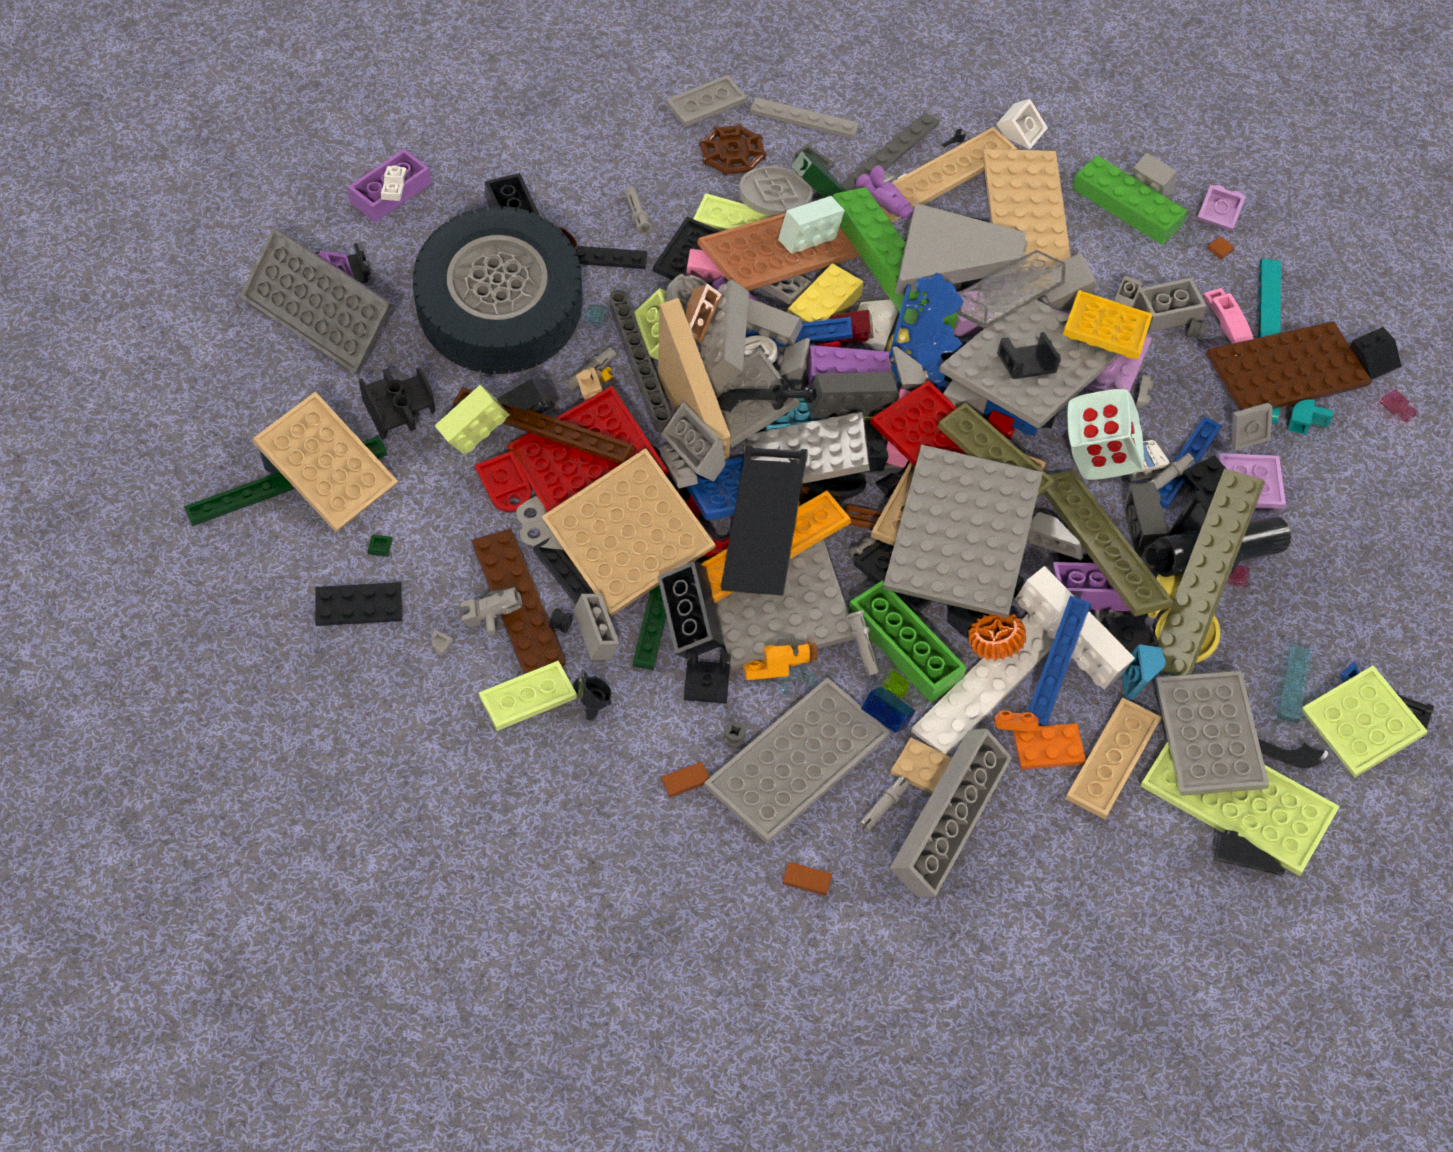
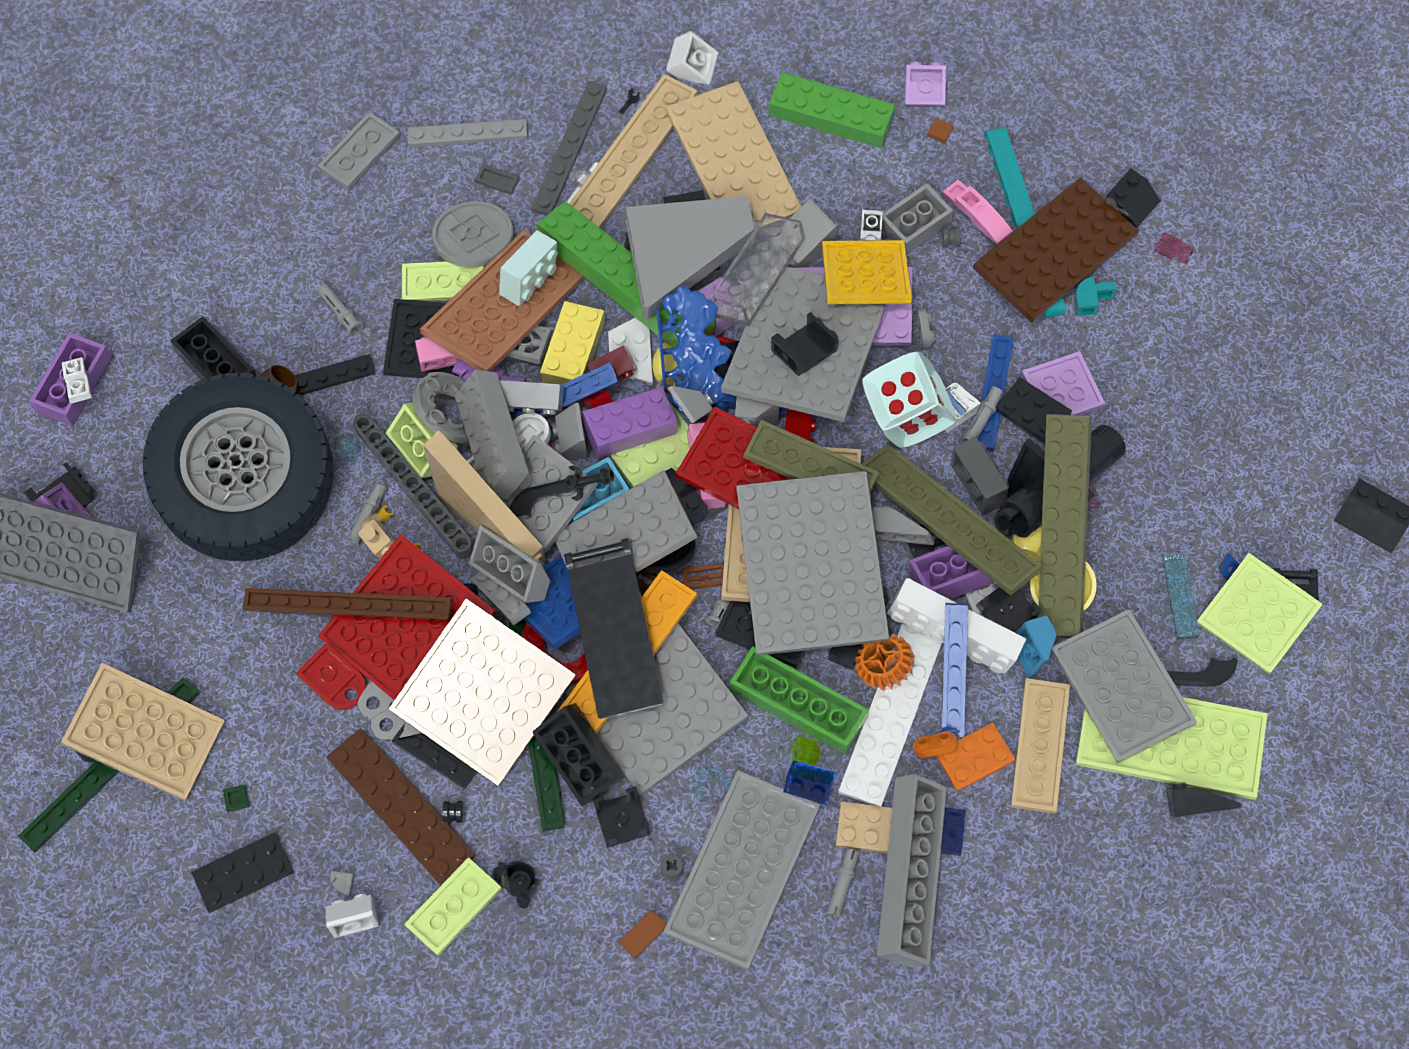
camera: 15 degrees left, 10 degrees up
black piece [359,367,435,440] -> none
yellowish green brick [435,385,510,454] -> none
light grey piece [460,587,522,635] -> none
black slope [497,379,558,412] -> none
light grey brick [573,594,619,660] -> none
medium nougat slope [686,284,722,345] -> none
reddish brown plate [699,124,767,176] -> none
light orange plate [742,639,818,680] -> none
dark orange tile [782,862,833,896] -> none
dark green slope [791,151,846,198] -> none
dark grey brick [807,372,898,419] -> none
light grey pin [845,610,880,676] -> none
medium lavender piece [855,165,913,220] -> none
black slope [875,474,901,497] -> none
light grey slope [1132,153,1177,196] -> none
light grey plate [1231,403,1272,450] -> none
none -> white slope [326,894,379,938]
none -> clear blue plate [940,807,966,856]

